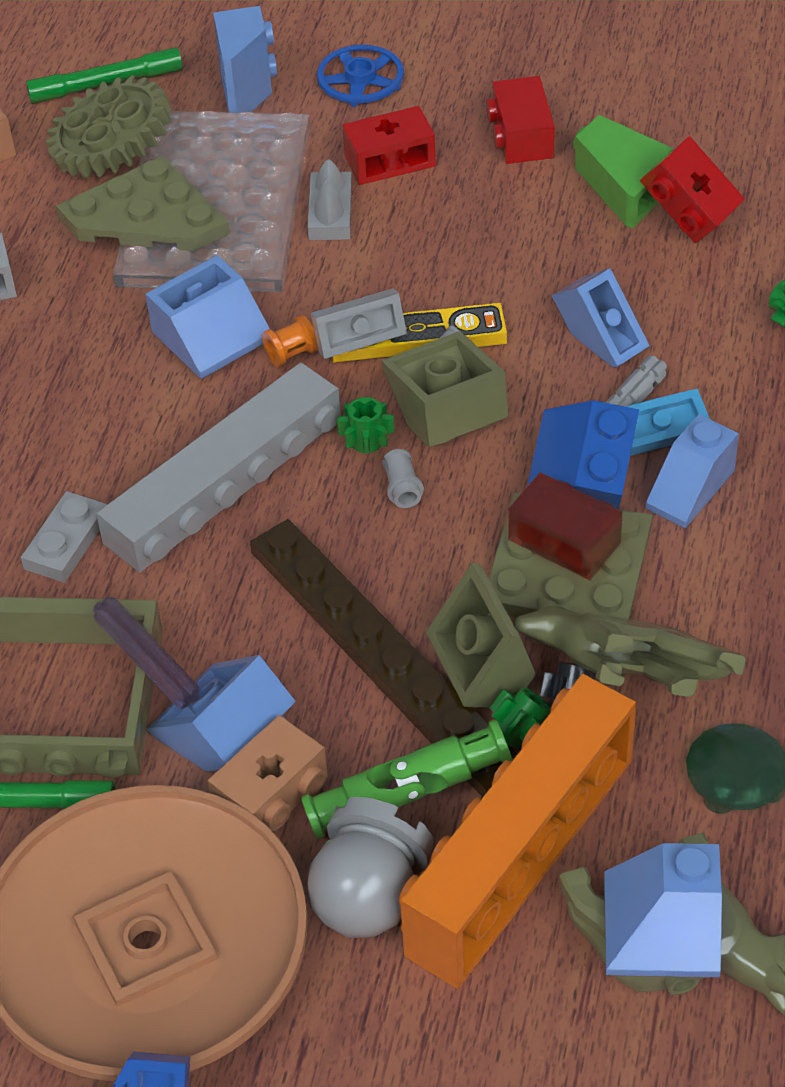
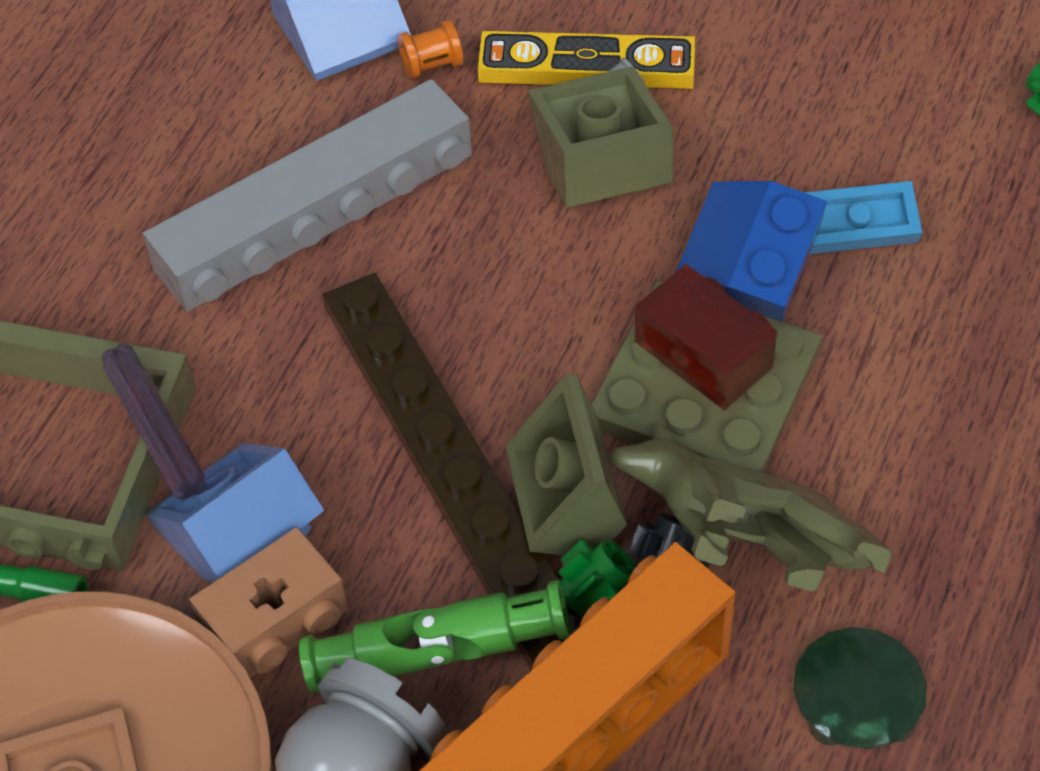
camera: 10 degrees right, 5 degrees up
light grey plate [21,491,107,583] -> none
light grey tile [311,288,407,359] -> none
green gear [337,397,395,453] -> none
light grey pin [382,449,424,508] -> none
medium blue slope [552,268,650,368] -> none
light grey axle [605,356,667,407] -> none
medium blue slope [646,414,739,529] -> none

